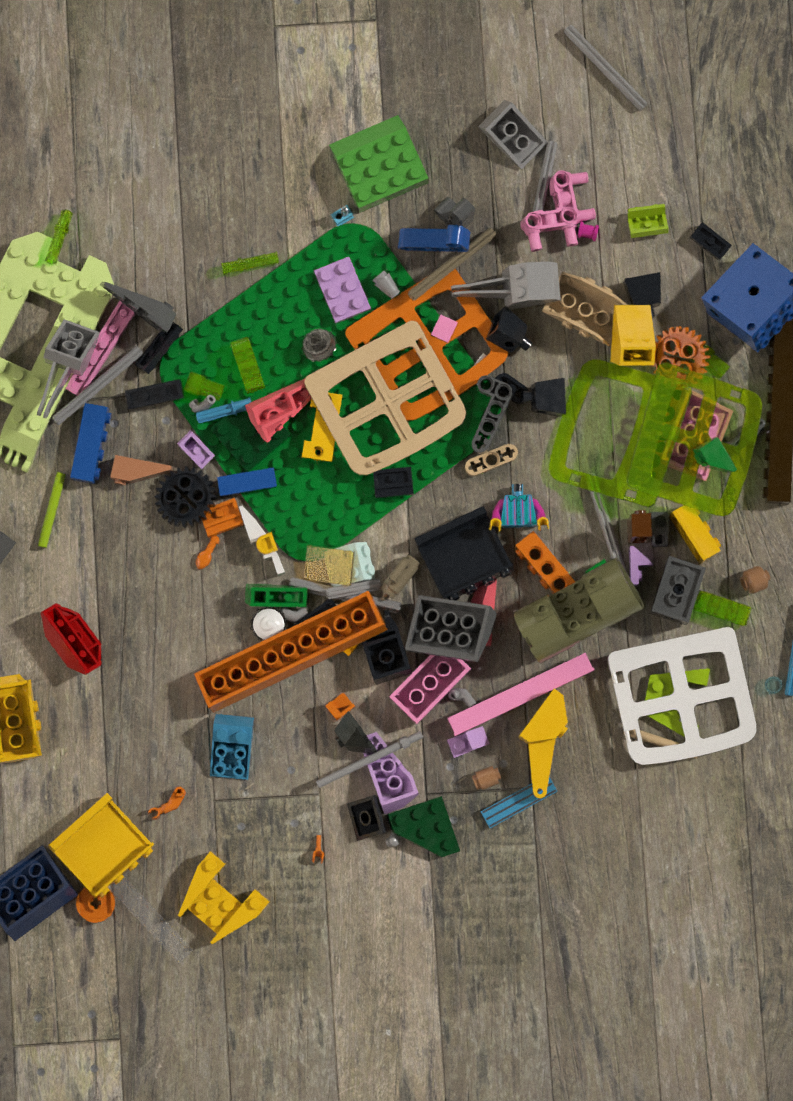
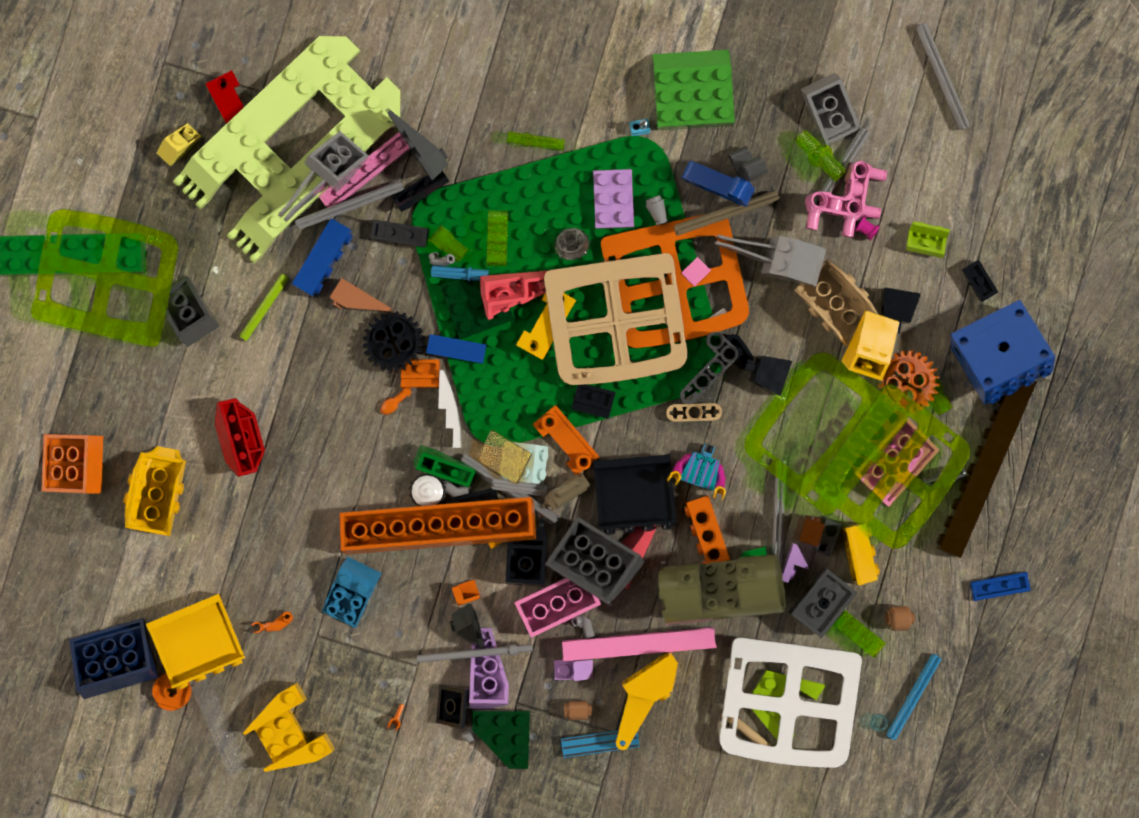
camera: 25 degrees right, 5 degrees up
clear neon green pin [45,209,73,265] -> none
lavender slope [177,430,215,469] -> none
yellow tile [256,532,278,555] -> none
black torso [486,306,532,352] -> none
green slope [693,437,737,473] -> none
none -> orange brick [533,405,599,475]
none -> clear neon green piece [795,130,846,181]

